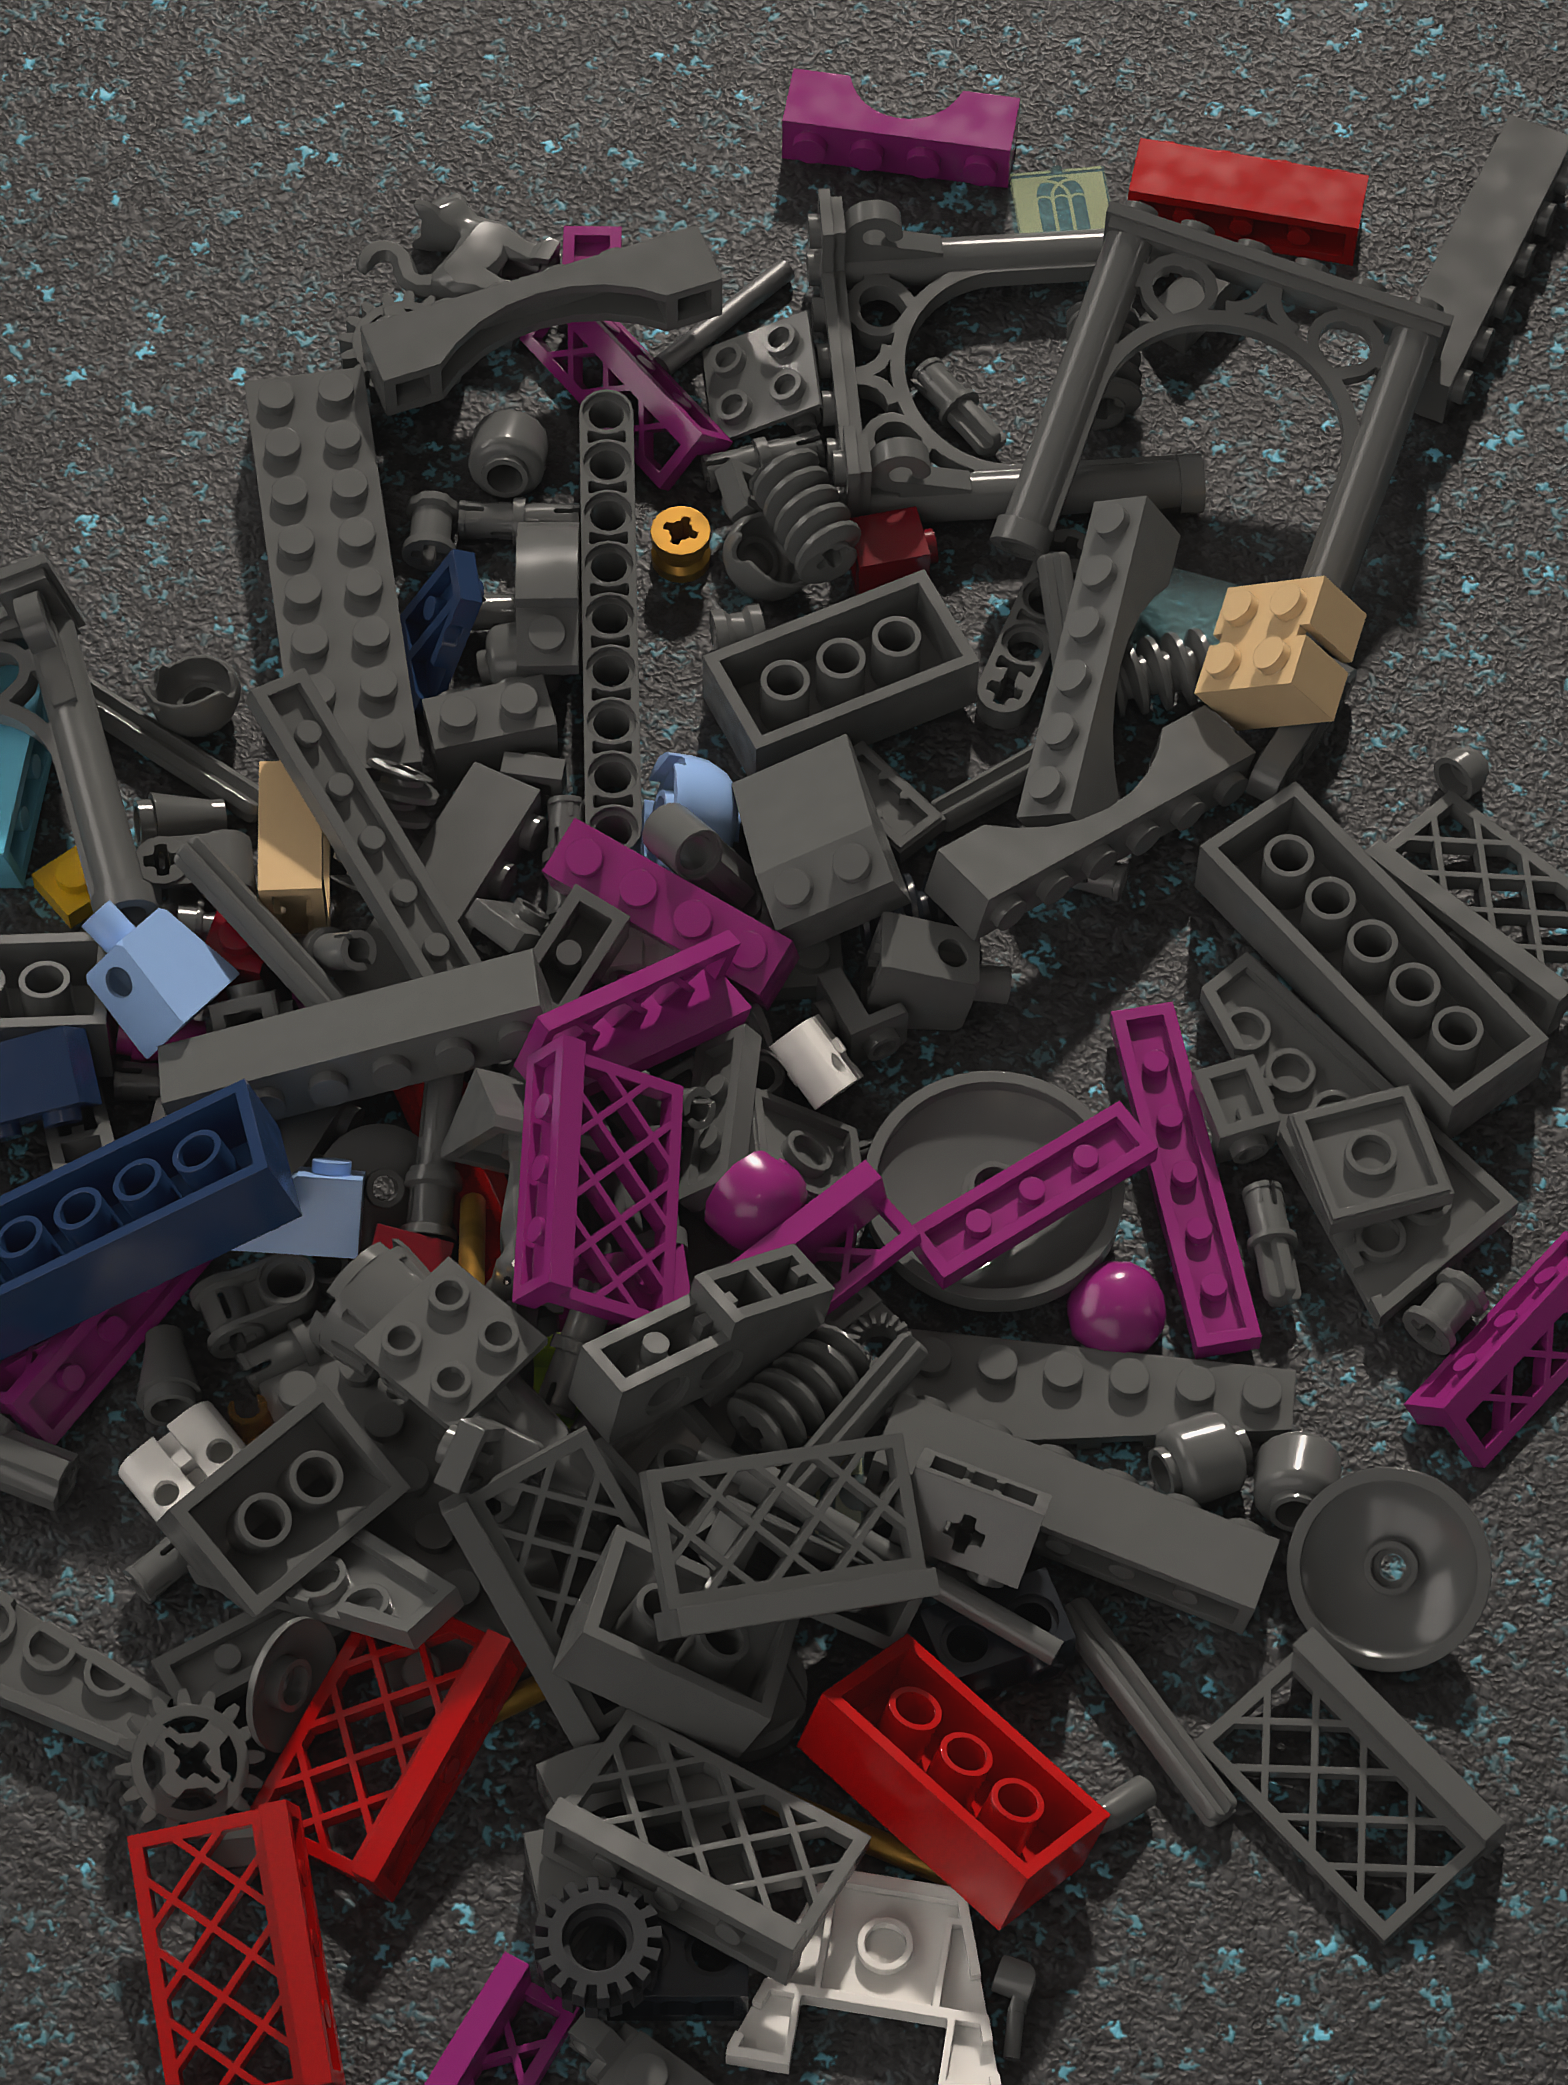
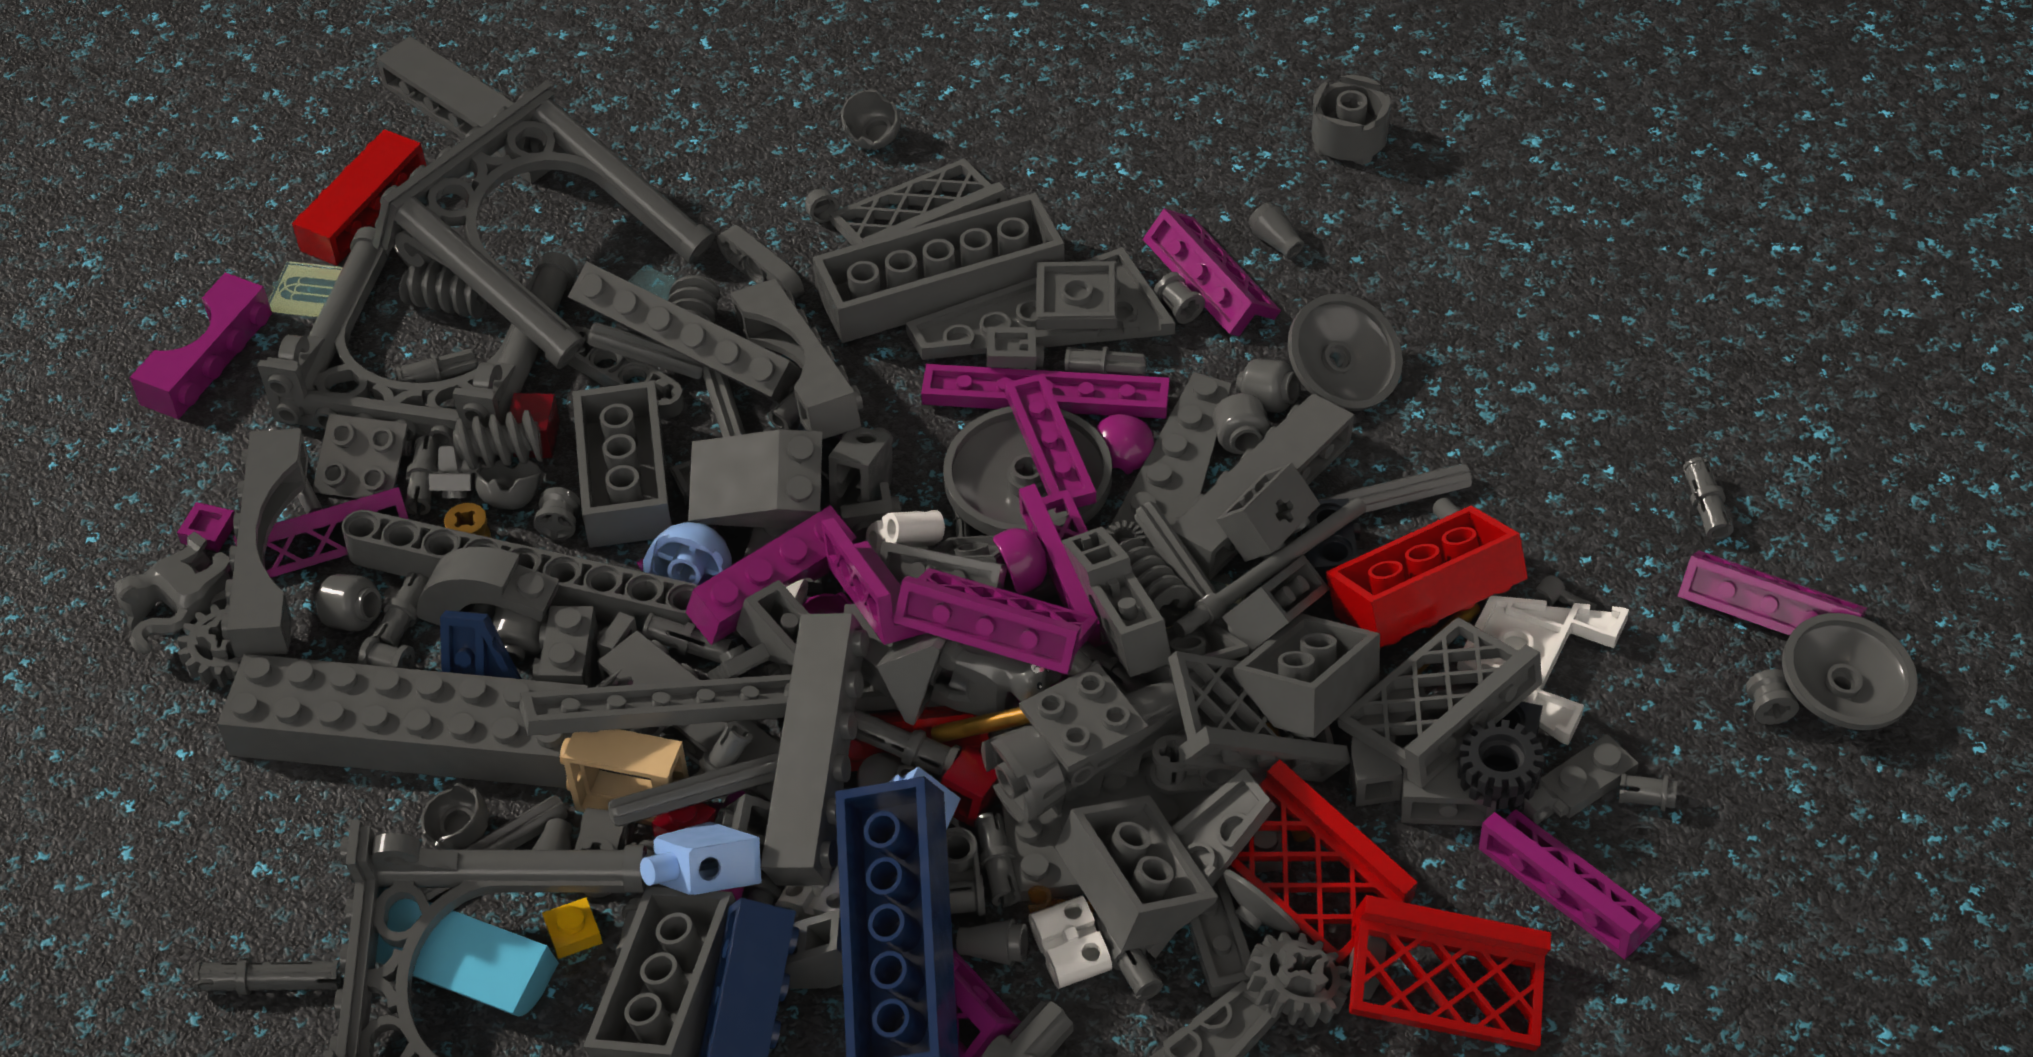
camera: 70 degrees left, 10 degrees down
dark grey bracket [434,1416,544,1506] -> none
dark grey fence [639,1432,940,1642] -> none
dark grey piece [642,803,756,909] -> none
tan piece [1194,576,1367,731] -> none
dark grey fence [1194,1627,1506,1946] -> none

